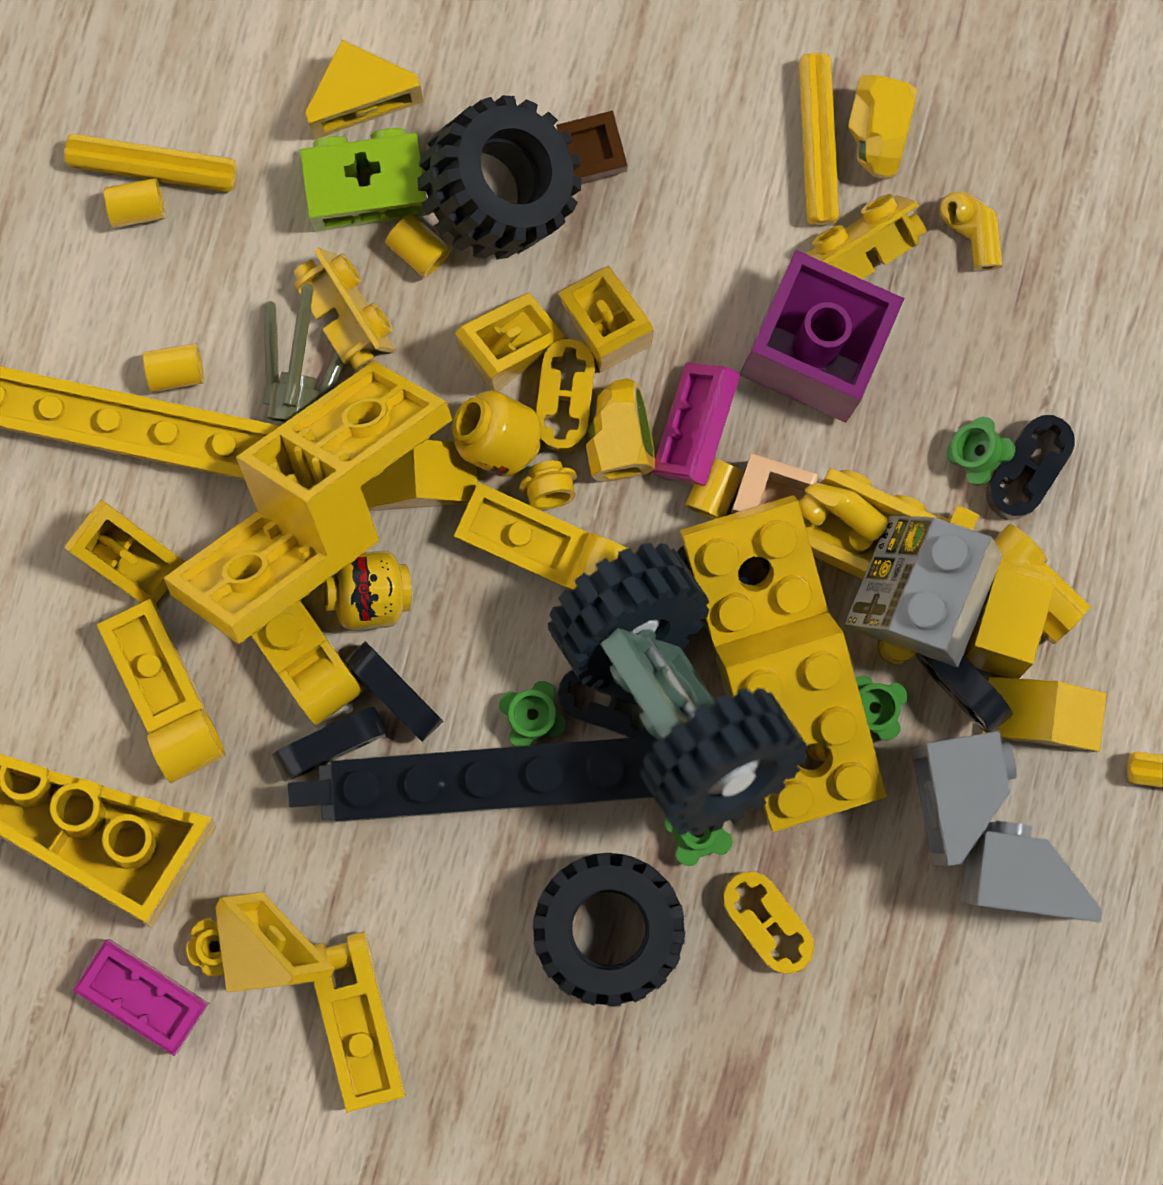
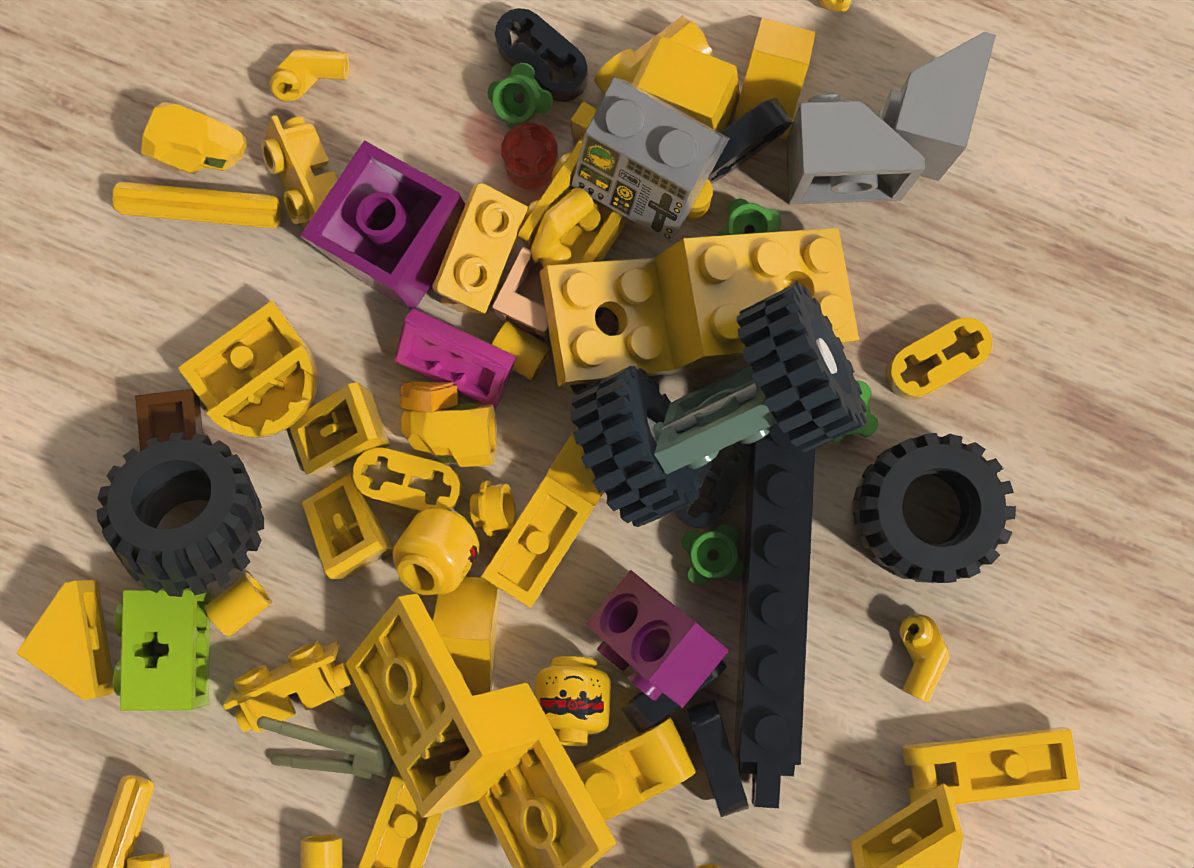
camera: 75 degrees left, 0 degrees up
none -> yellow slope [178,300,319,438]
none -> light orange tile [400,380,458,412]
none -> yellow bracket [433,183,528,314]
none -> clear red wheel [501,122,559,189]
none -> magenta brick [586,570,729,708]
none -> yellow arm [899,614,950,704]

